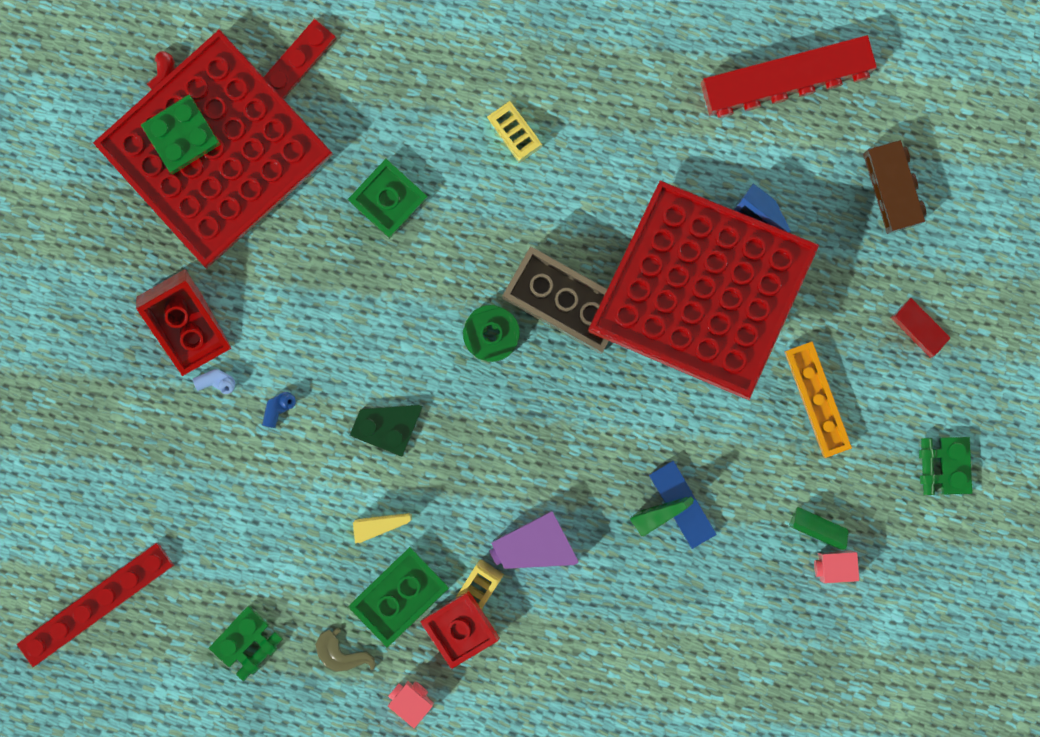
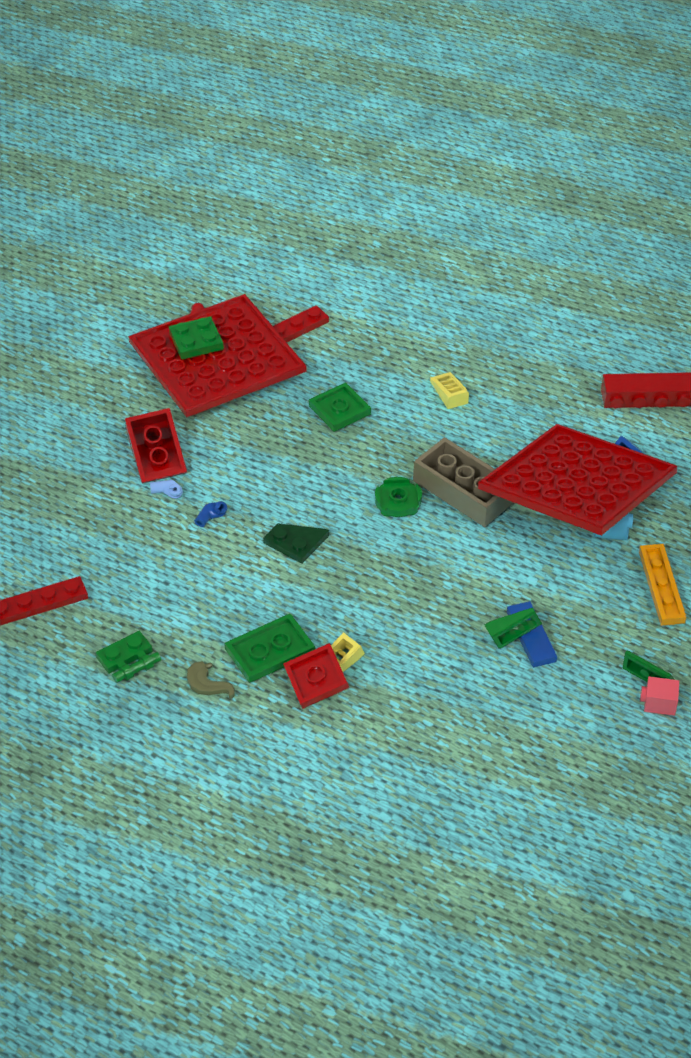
camera: 15 degrees right, 40 degrees down
light yellow slope [353,513,412,544] -> none
coral brick [388,681,434,728] -> none
medium lavender slope [489,510,579,569] -> none

